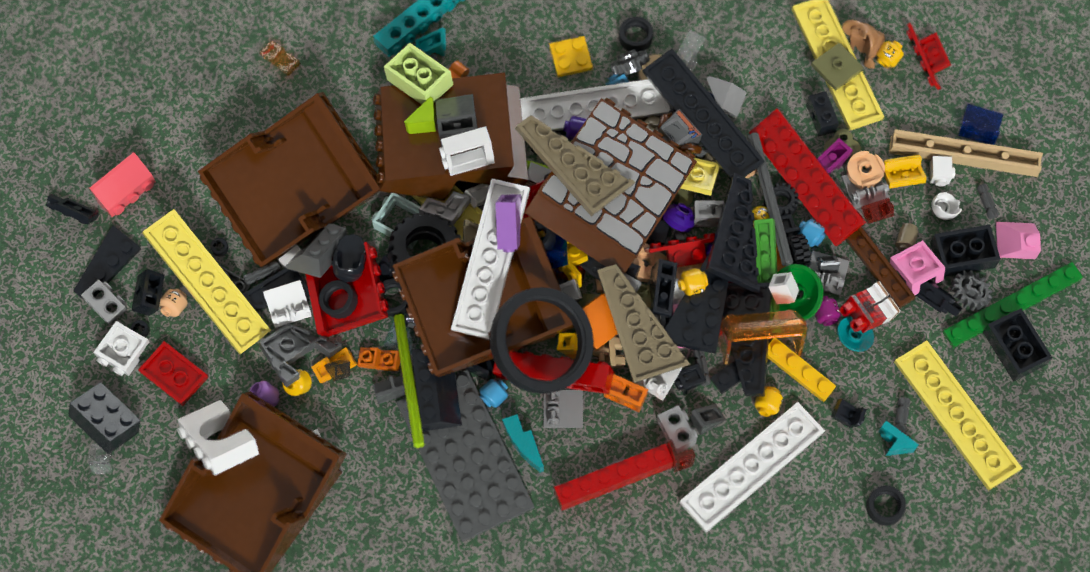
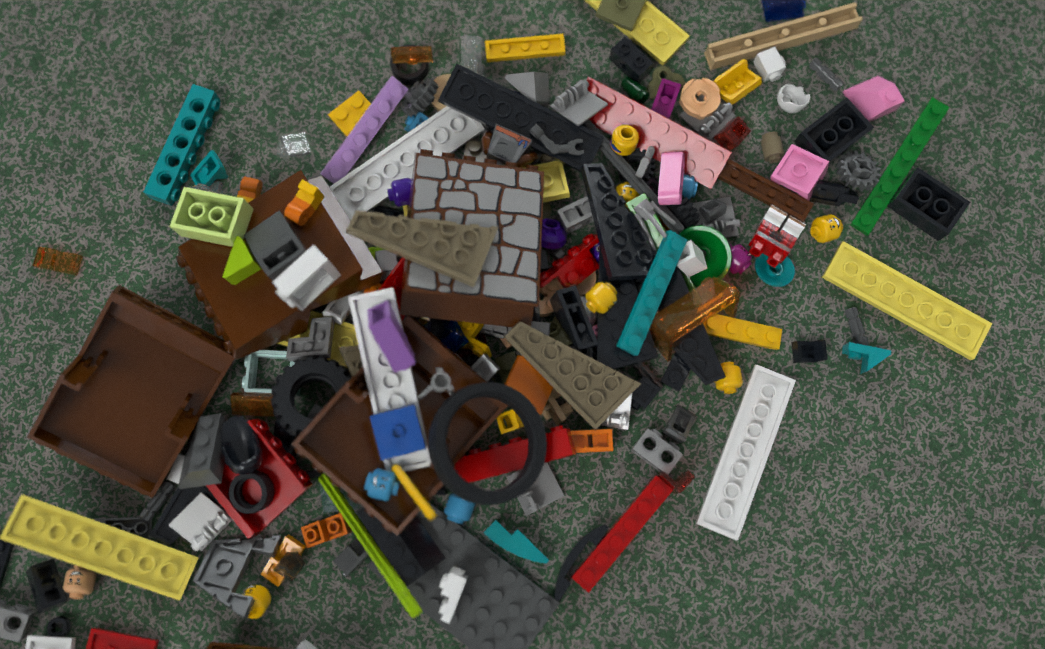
camera: 30 degrees left, 10 degrees up
black bush [210,238,229,256] -> none
medium lavender head [250,381,279,407] -> none
black tyre [866,485,906,526] -> none
none -> clear orange plate [230,392,275,416]
none -> clear bracket [276,133,311,163]
none -> leg [284,179,325,226]
none -> lavender plate [320,76,408,184]
none -> dark azure head [364,469,400,501]
none -> blue plate [370,404,426,461]
none -> clear orange plate [391,46,433,65]
none -> yellow bar [391,464,437,521]
none -> light grey plant [418,367,454,401]
none -> white plate [439,566,468,623]
none -> yellow plate [485,34,566,62]
none -> dark grey piece [529,124,584,156]
none -> light grey hinge [550,80,608,126]
none -> black slope [554,524,608,602]
none -> yellow head [610,125,639,156]
none -> teal plate [616,230,687,356]
none -> dark green cone [621,77,650,104]
none -> light grey plant [634,198,676,251]
none -> light grey piece [635,146,655,178]
none -> bright pink beam [658,152,685,205]
none -> yellow head [810,214,843,243]

